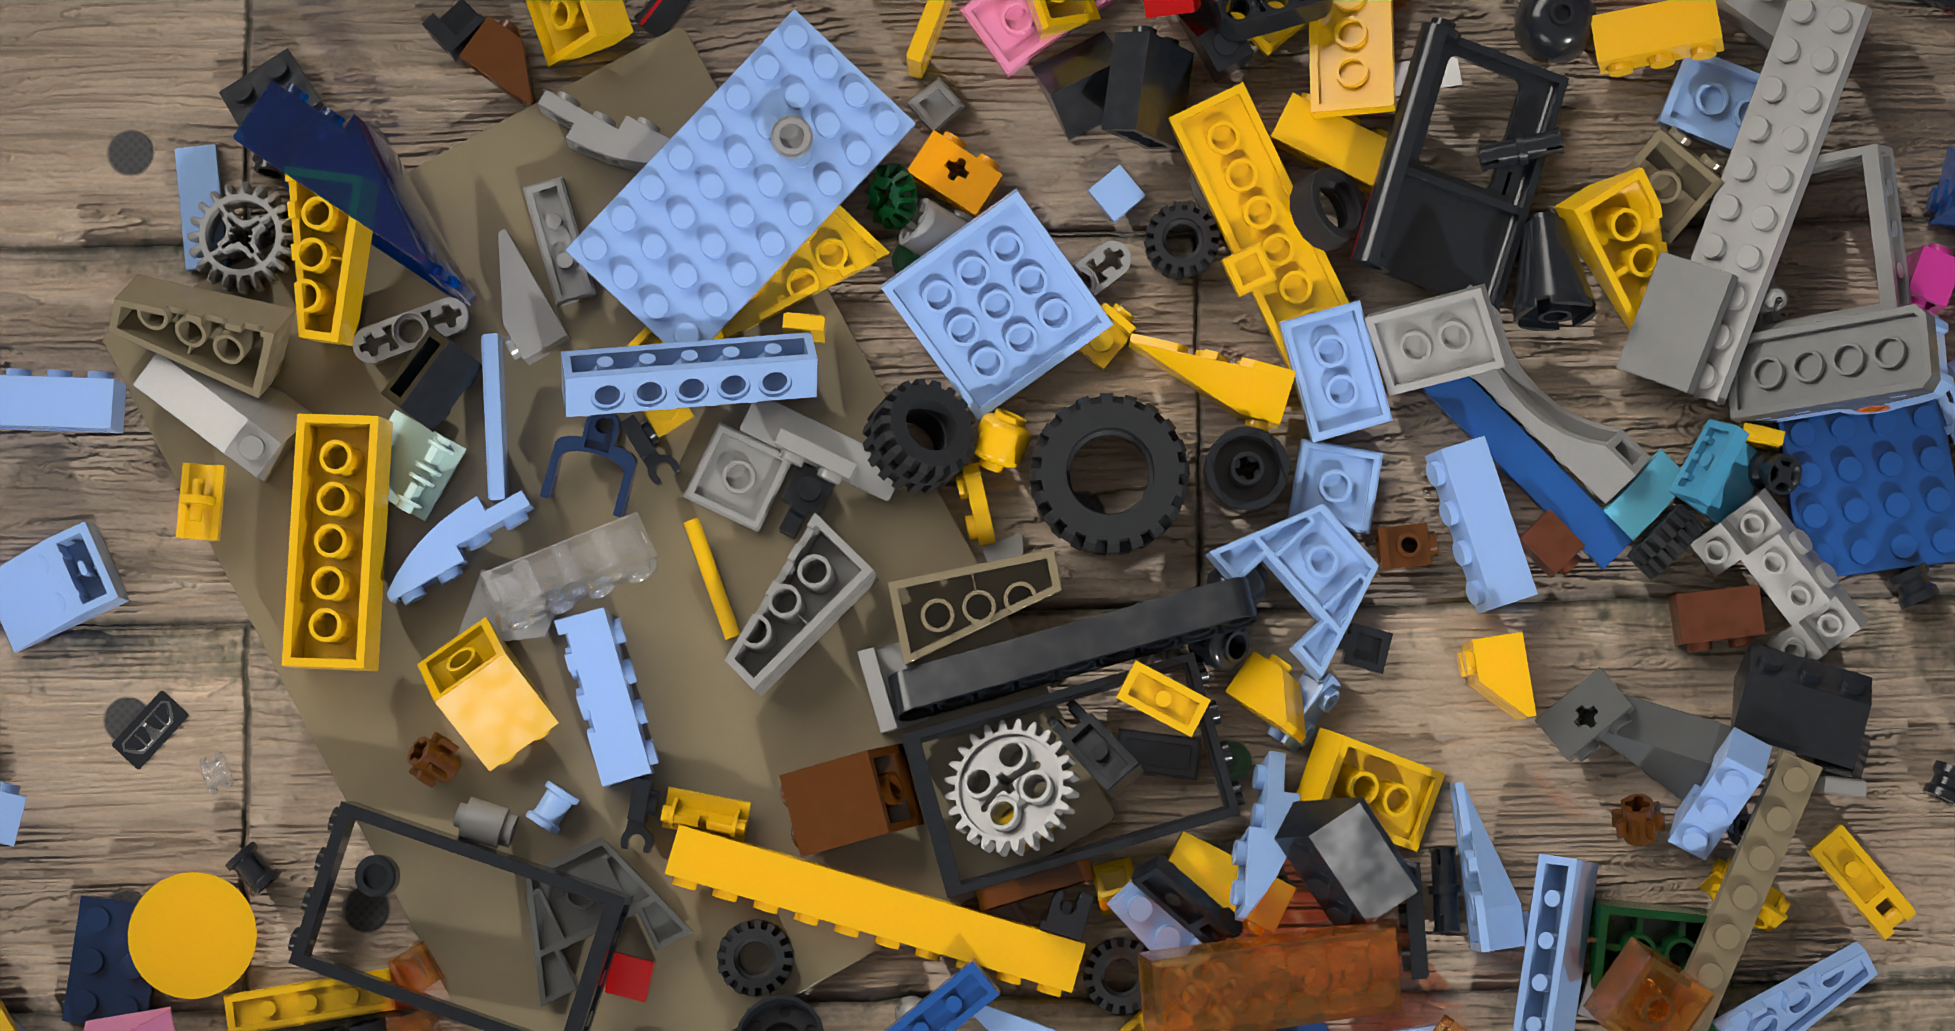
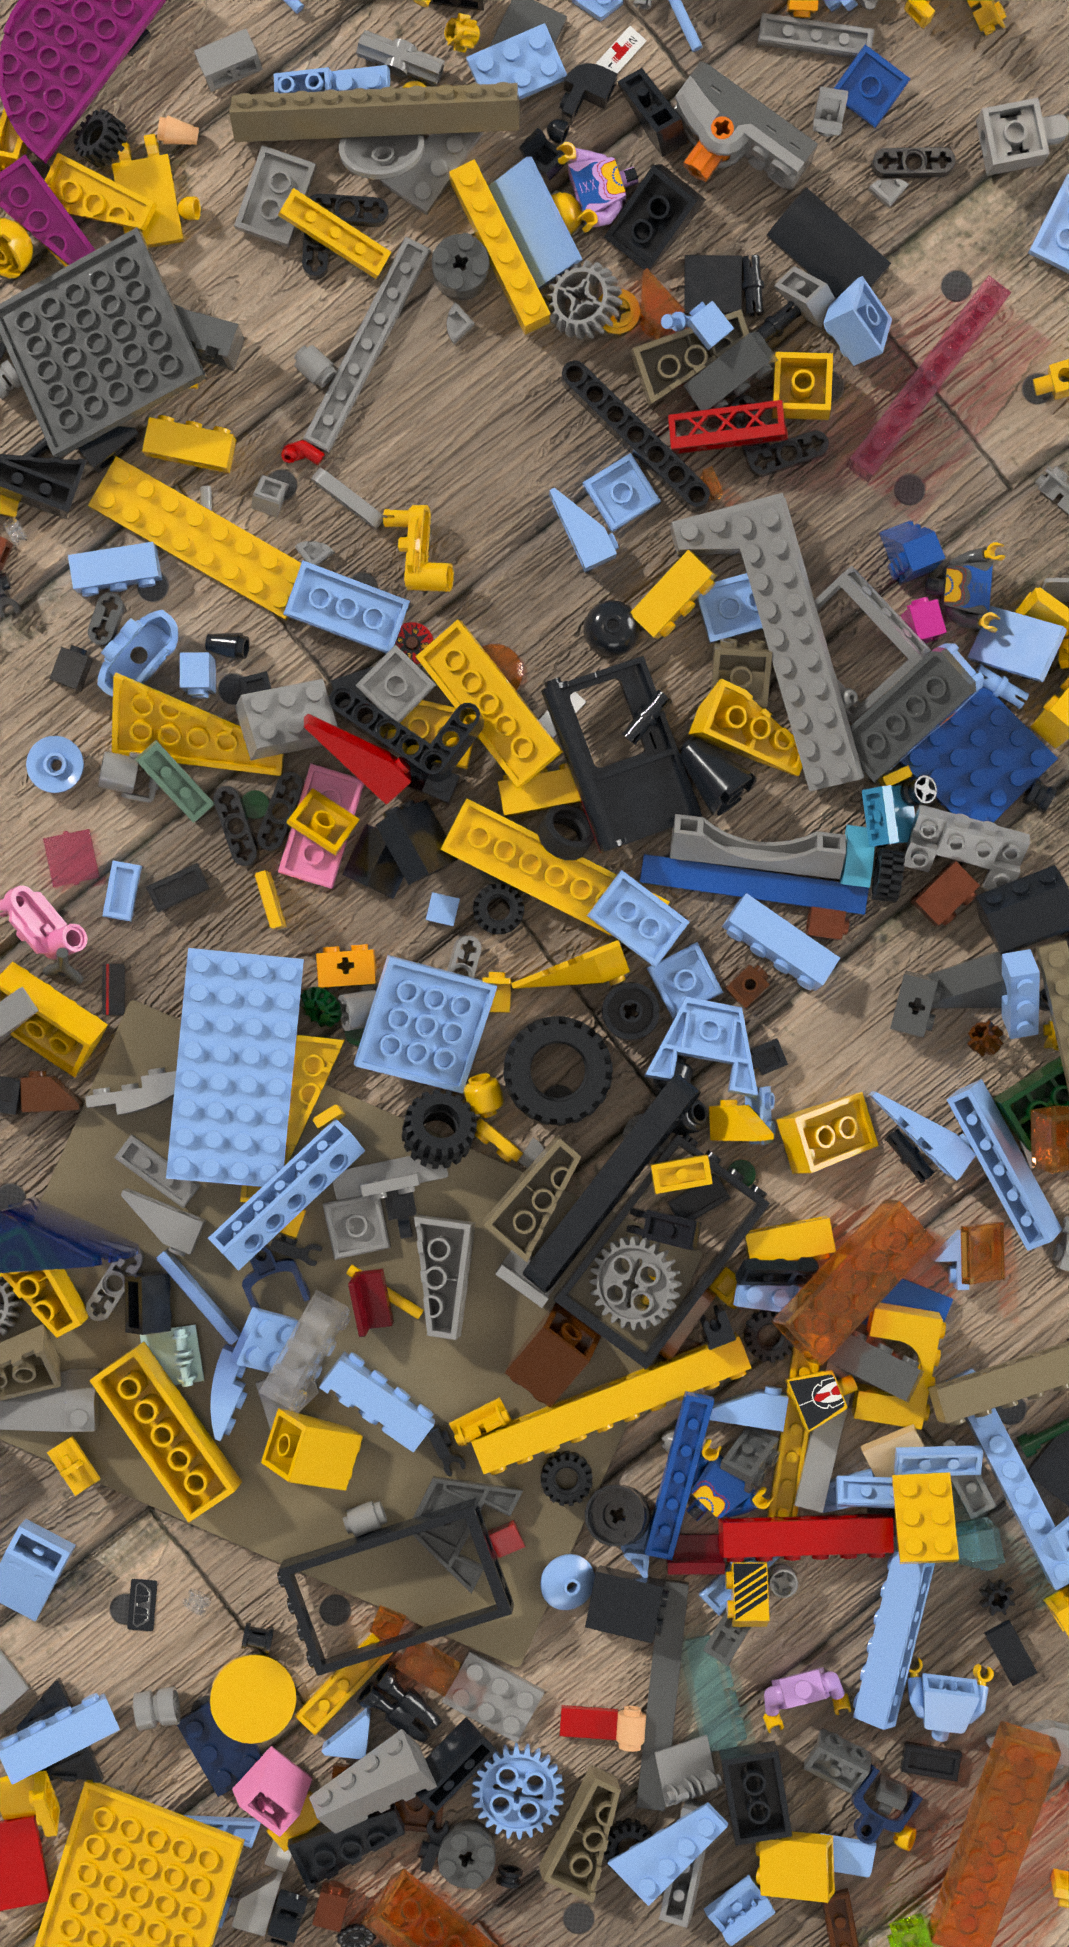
camera: 40 degrees left, 5 degrees up
black tile [355,854,400,898] -> none
reddish brown gear [407,732,460,788] -> none
light blue bush [525,780,580,835] -> none
light grey tile [771,116,813,159] -> none
light grey tile [907,76,965,133] -> none
yellow tile [1221,242,1277,298] -> none
light blue slope [1230,751,1300,921] -> none
black slope [1274,797,1421,926] -> none
light grey plate [1364,284,1510,396] -> none
black hinge [1398,862,1429,980] -> none
yellow slope [1457,632,1537,720] -> none
tile [1616,251,1739,395] -> none
none -> light grey wheel [133,1686,181,1731]
none -> light blue plate [230,1307,301,1374]
none -> dark red panel [348,1269,394,1337]

